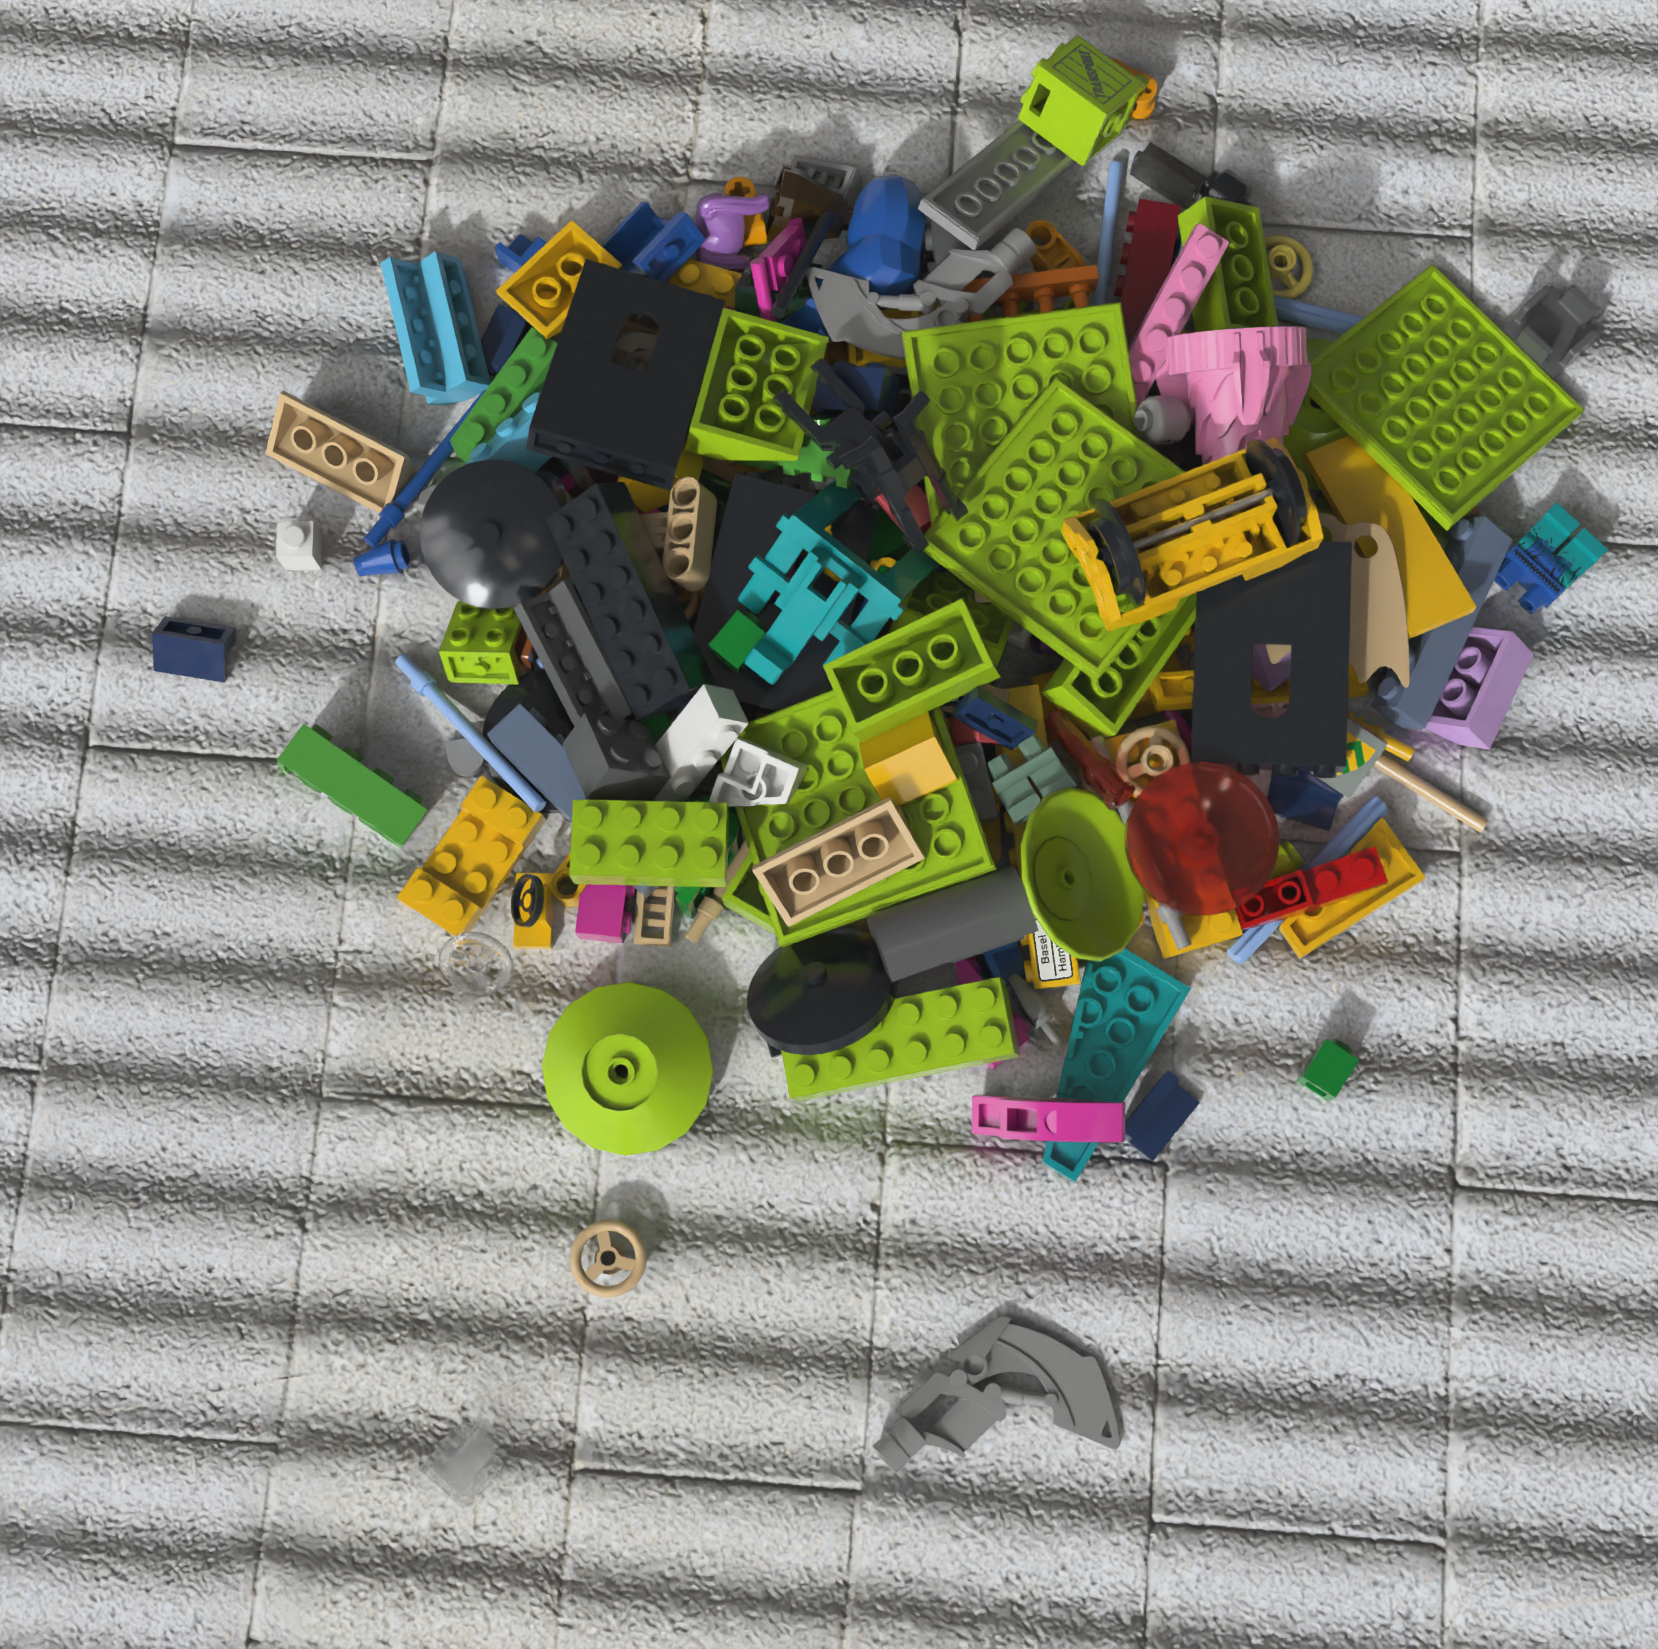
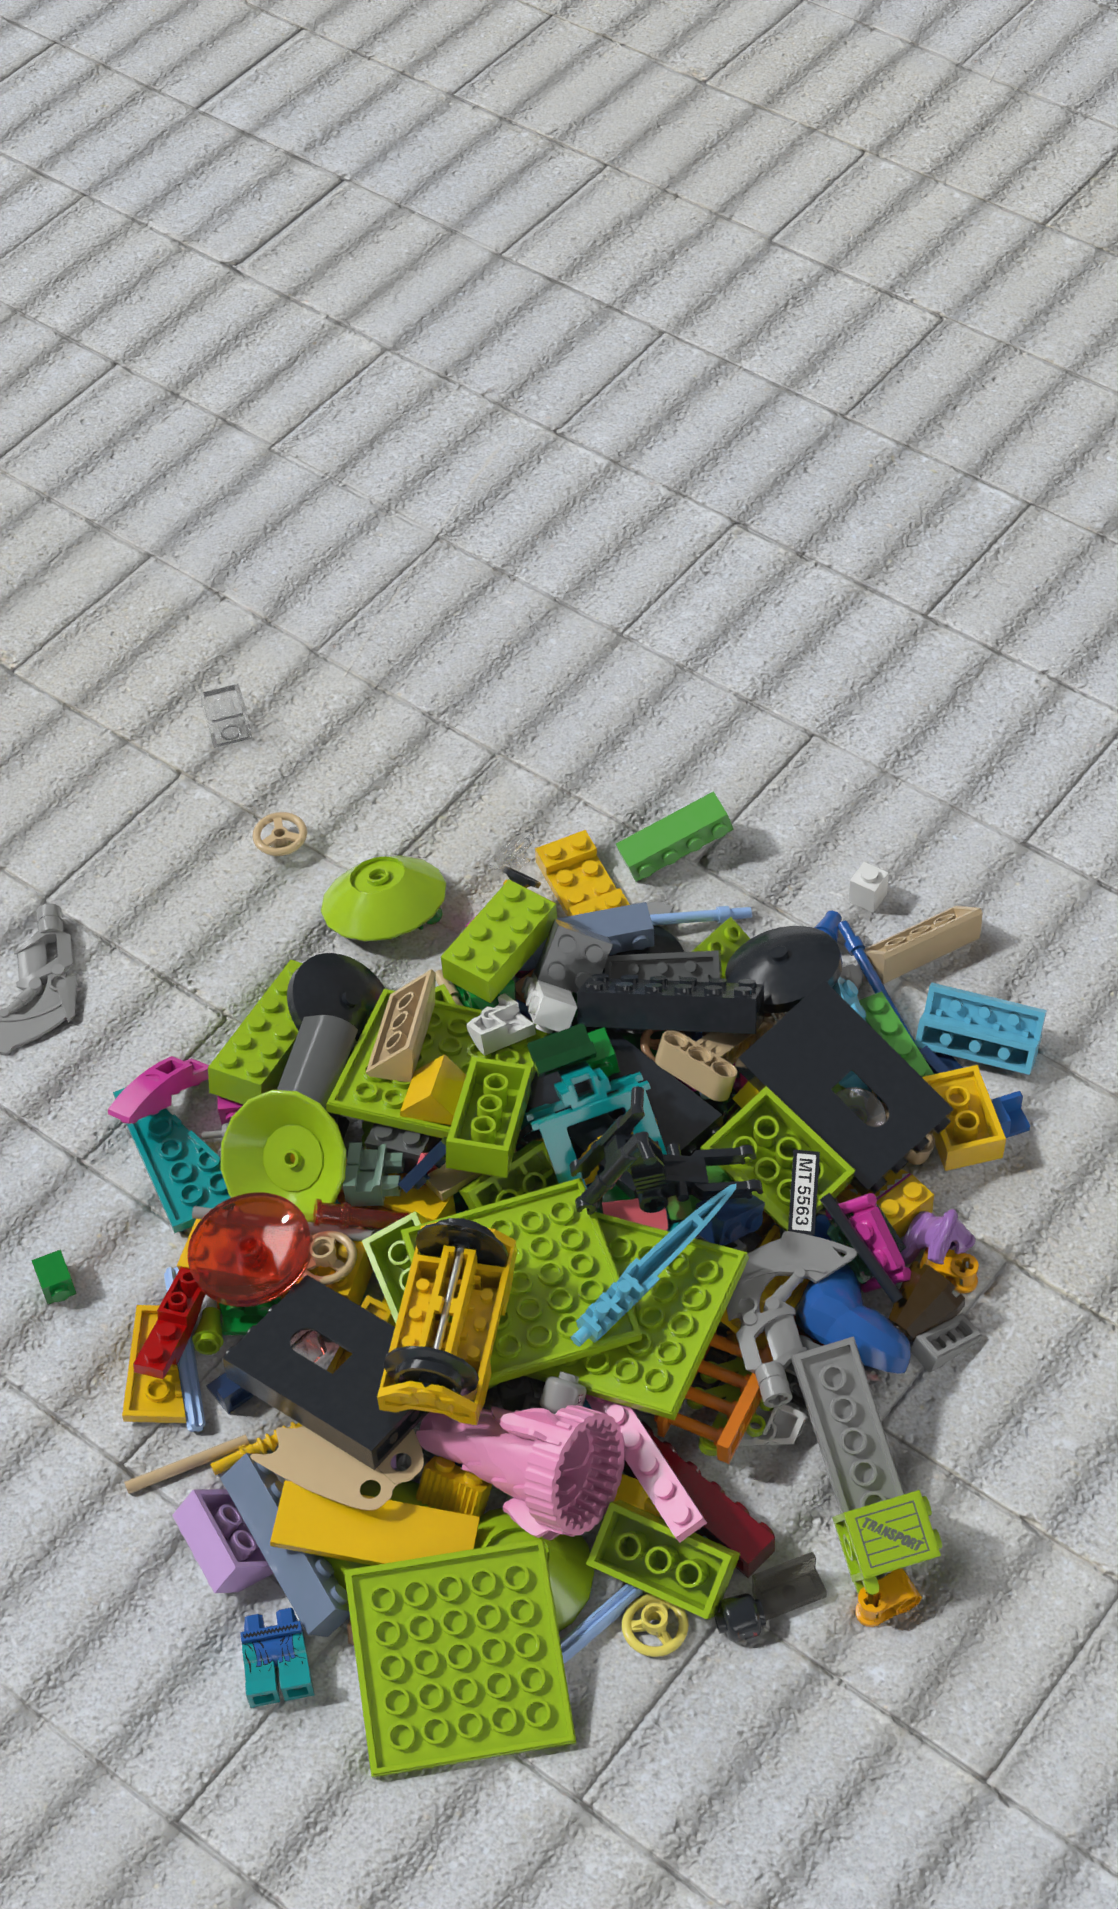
camera: 125 degrees right, 25 degrees down
dark blue panel [152,616,236,683] -> none
blue panel [601,202,706,283] -> none
light orange piece [1025,220,1086,272] -> none
light blue bar [1092,161,1123,306] -> none
dark blue panel [1125,1070,1200,1161] -> none
light grey piece [1311,715,1388,798] -> none
dark grey panel [1502,285,1603,380] -> none
none -> dark green panel [527,1023,597,1078]
none -> medium azure piece [571,1184,736,1346]
none -> sticker [788,1150,820,1235]

